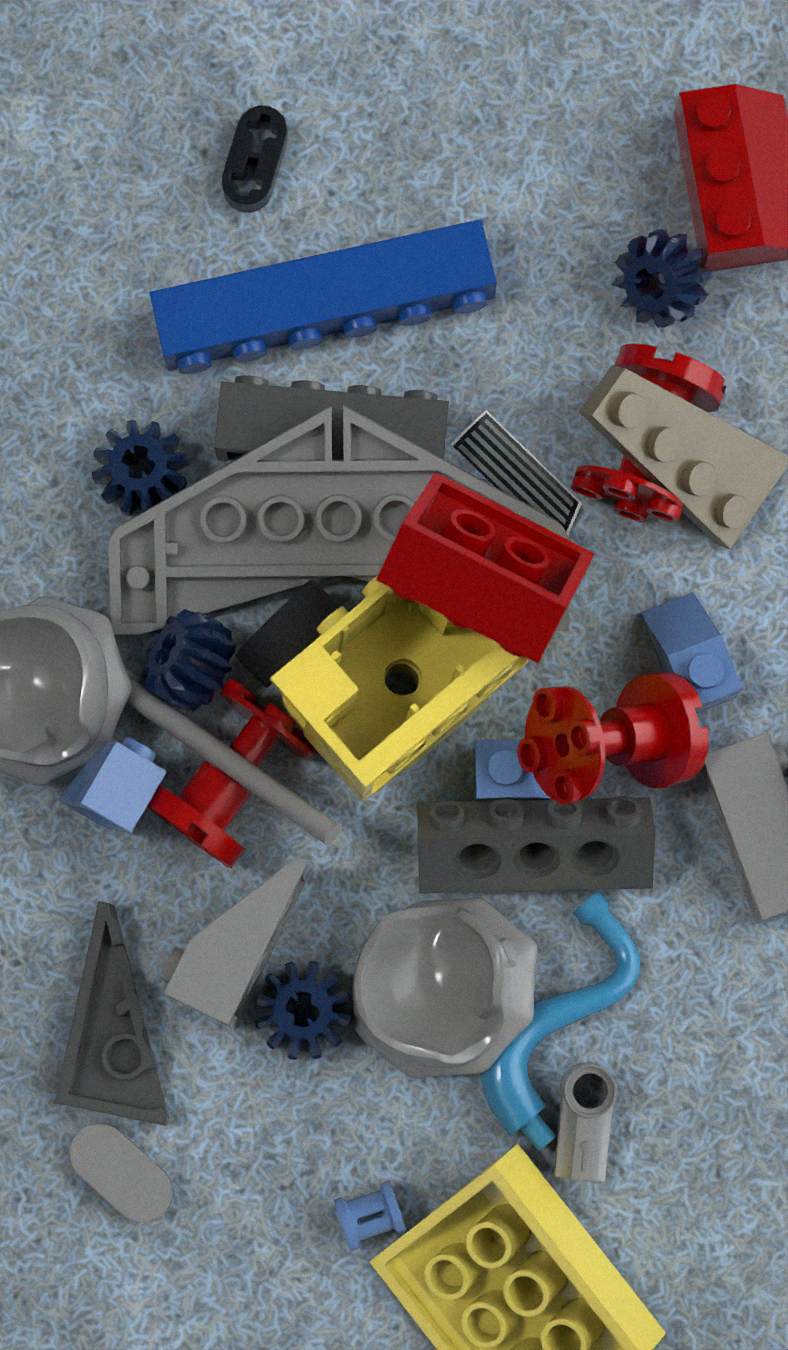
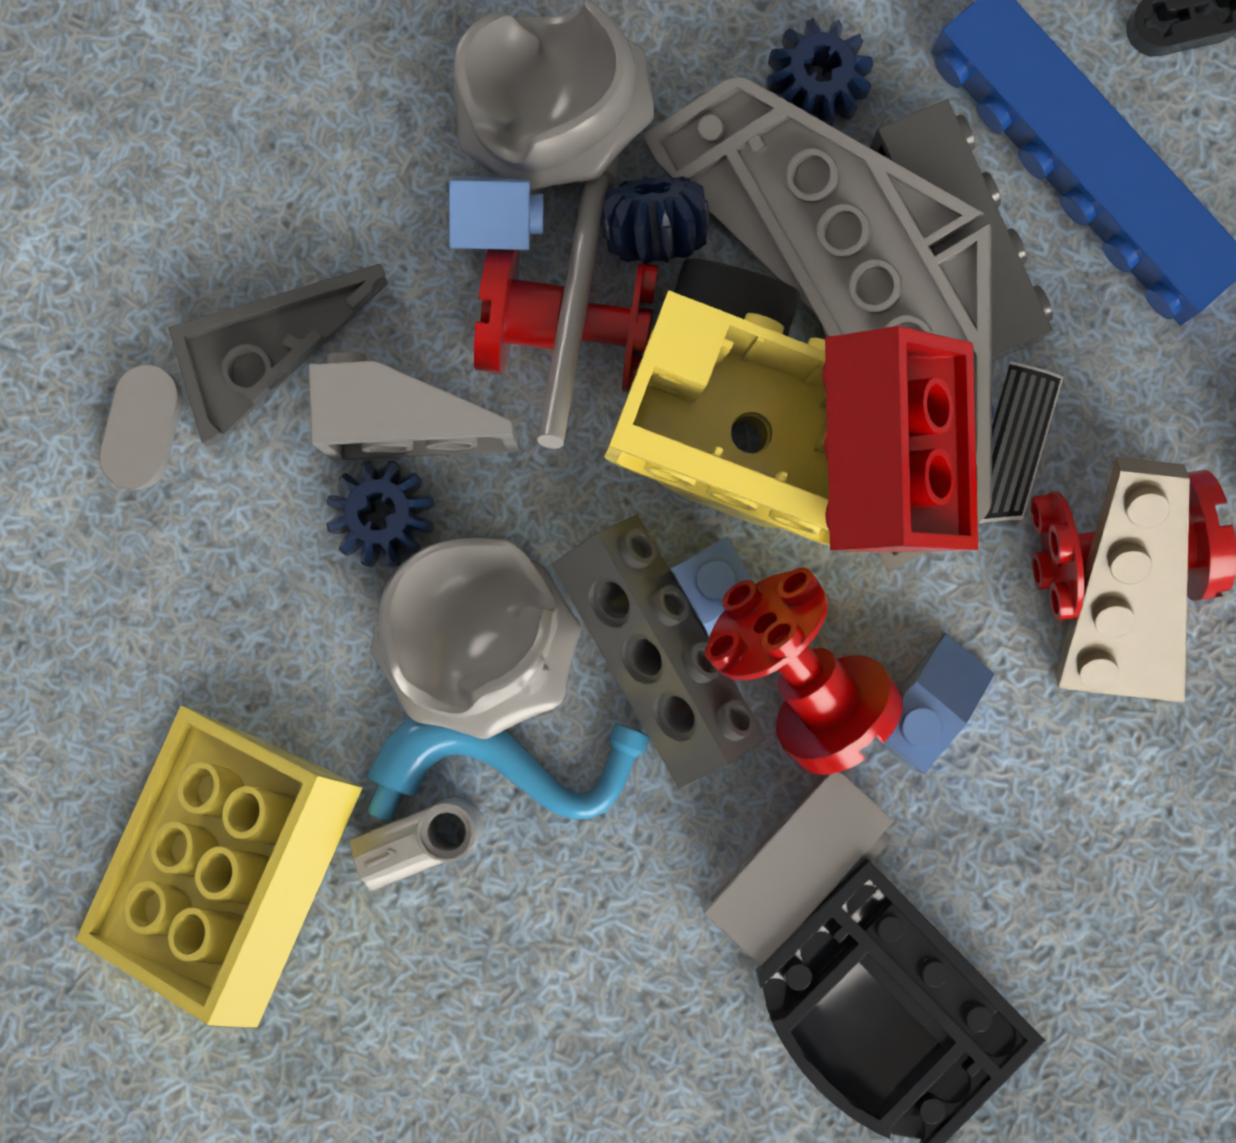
camera: 65 degrees right, 5 degrees up
medium blue bush [334,1180,407,1251] -> none

